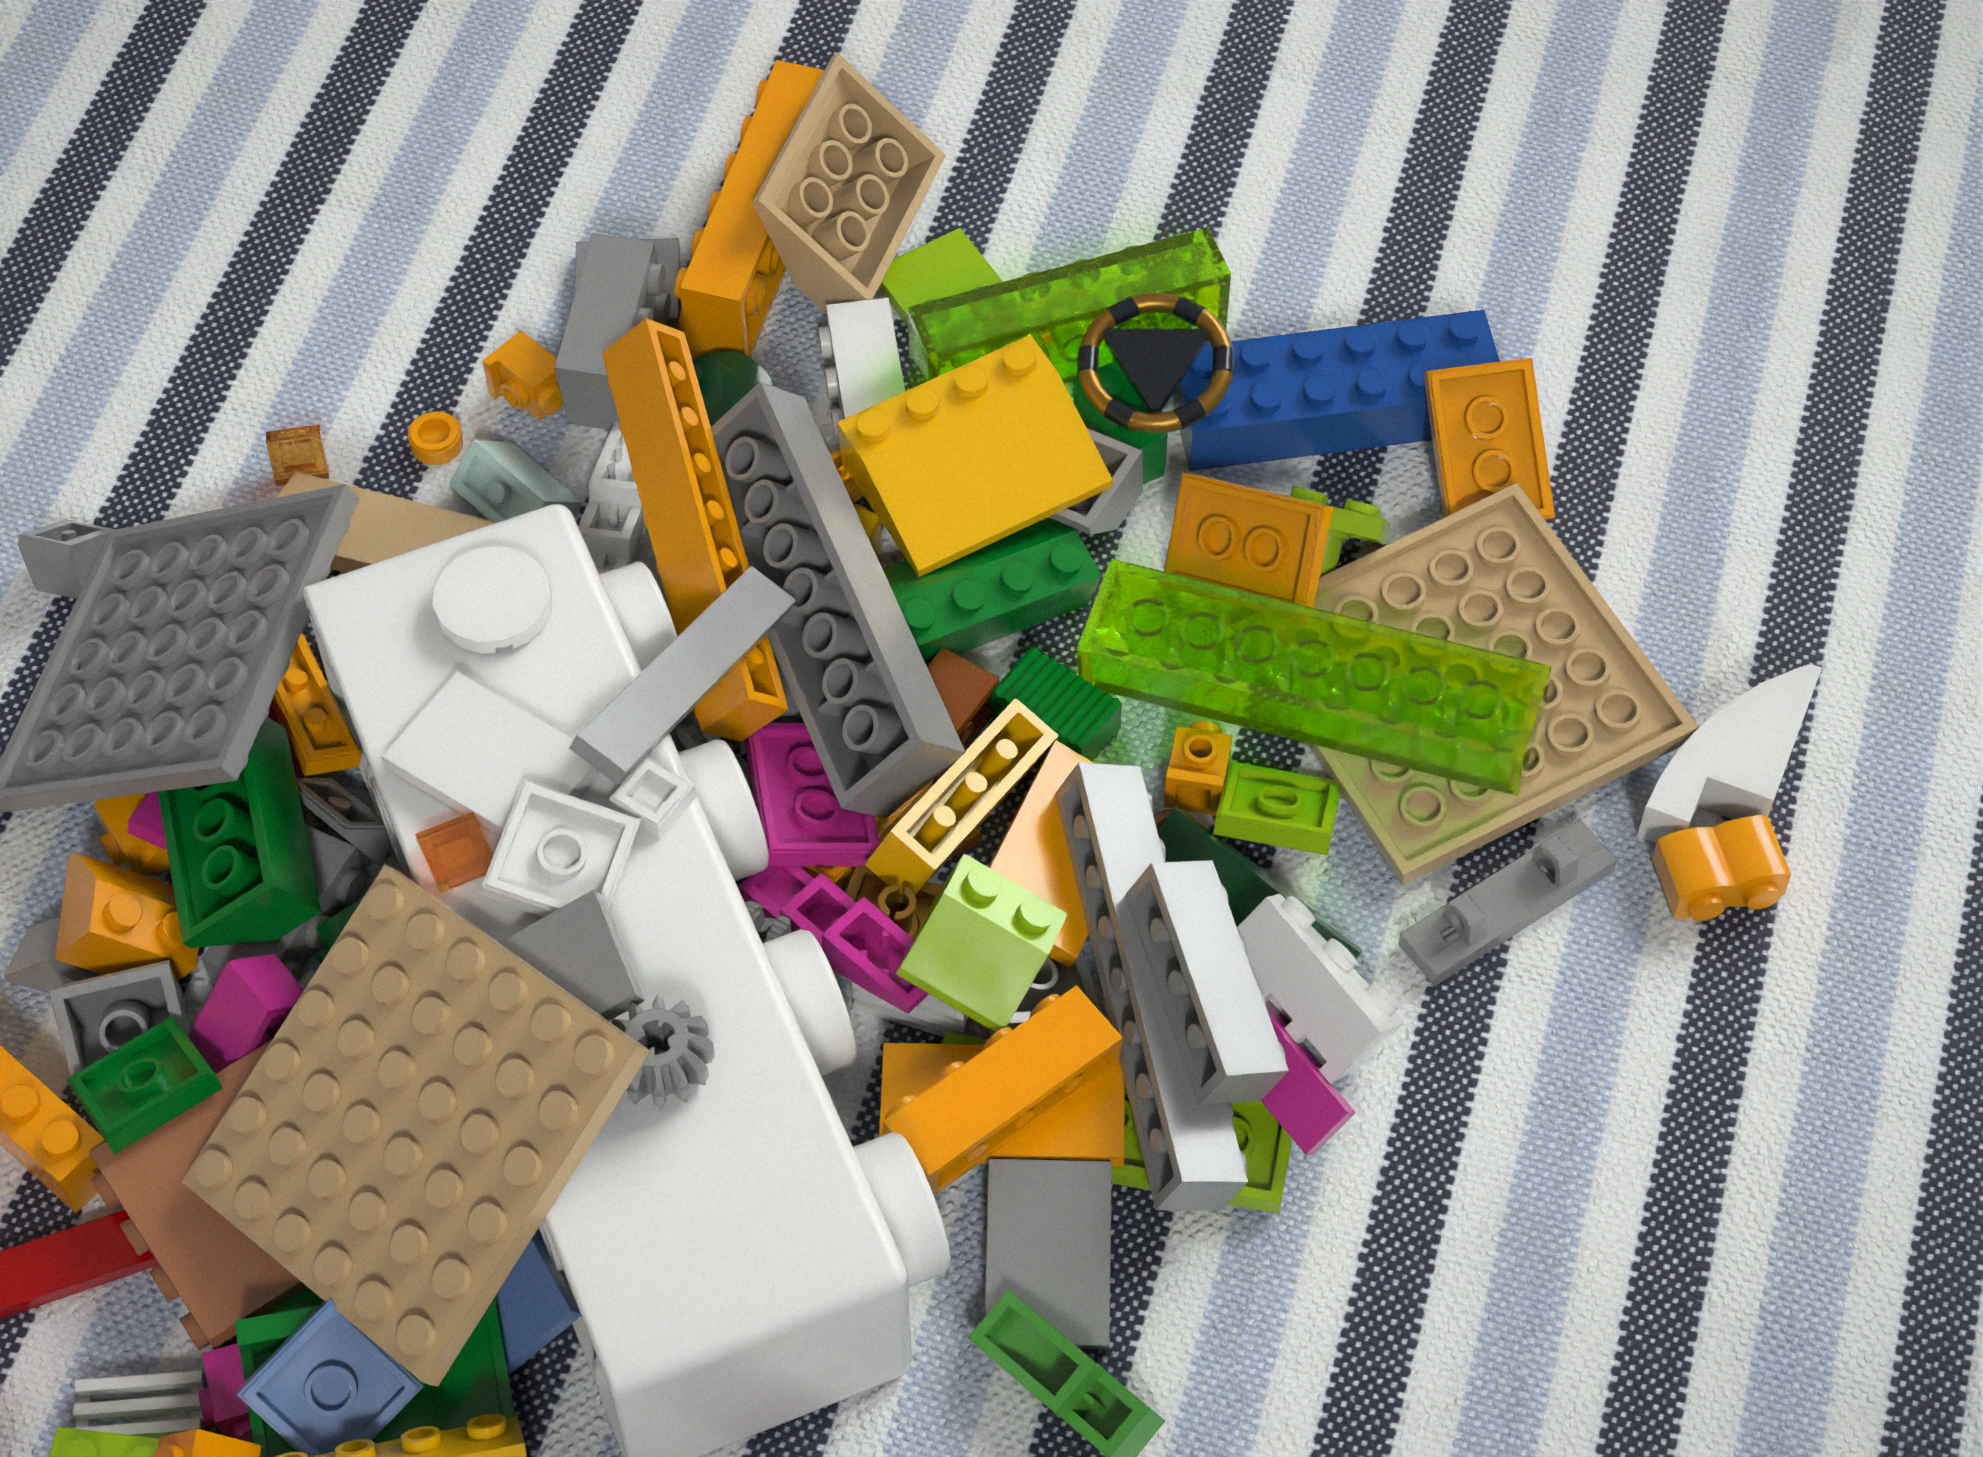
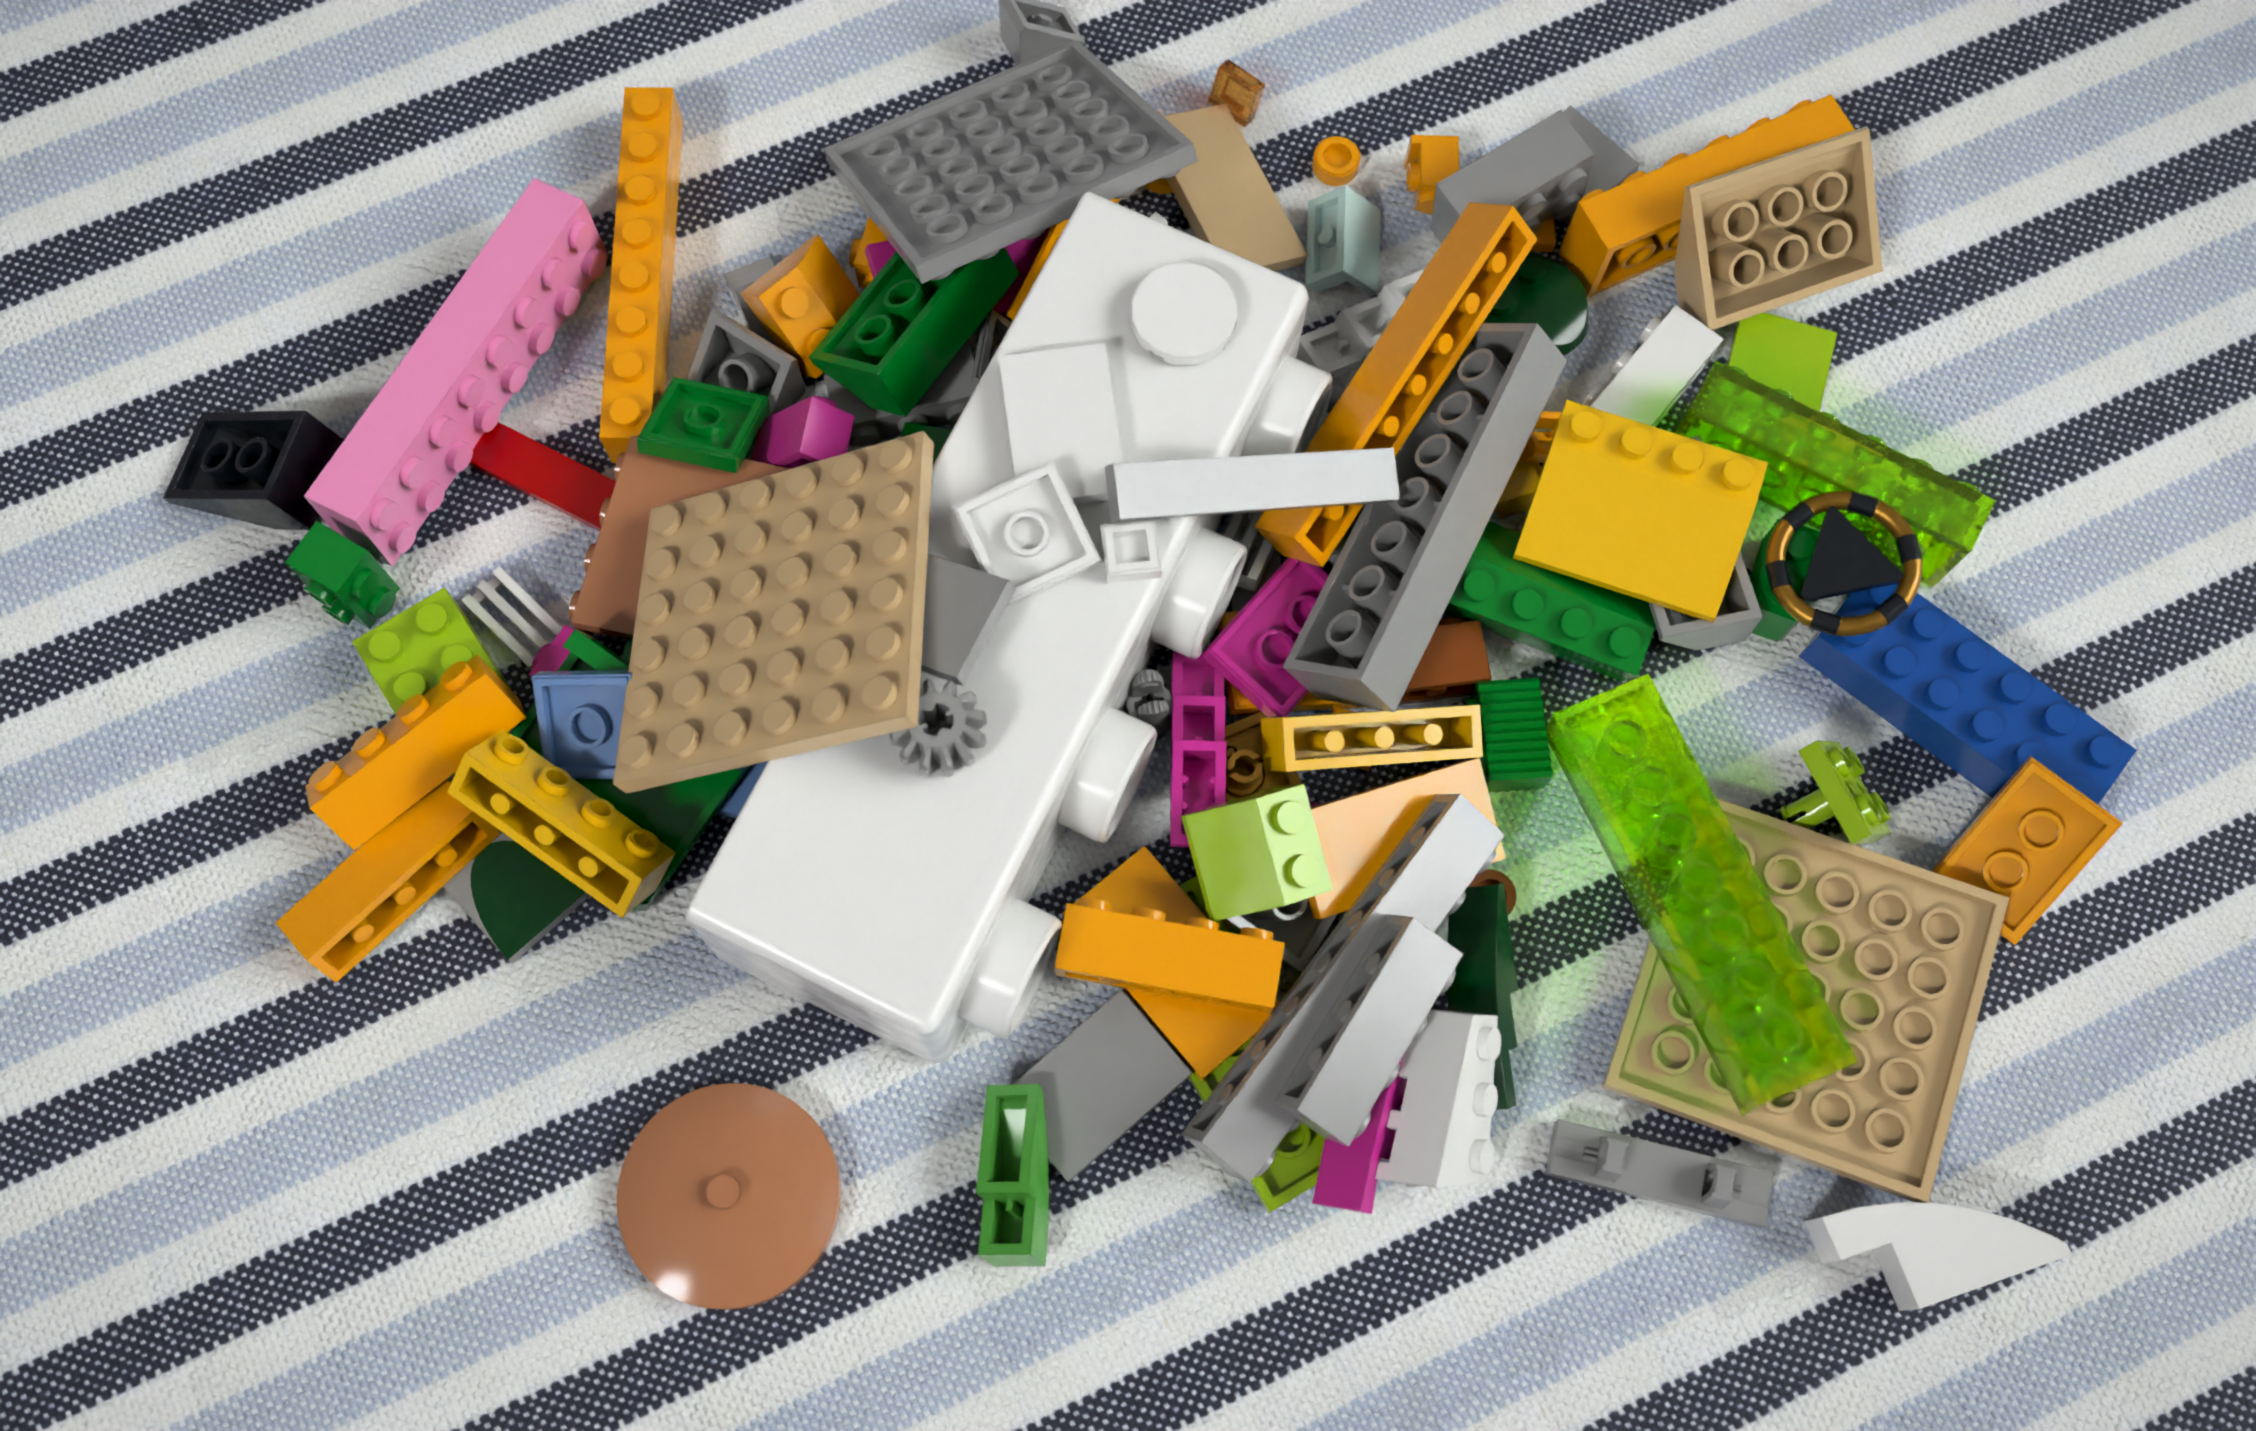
camera: 45 degrees right, 15 degrees up
clear orange tile [415,812,493,894] -> none
light orange tile [1162,473,1333,617] -> none
light orange brick [1164,721,1233,815] -> none
lime tile [1213,762,1341,855] -> none
light orange brick [1652,815,1791,921] -> none

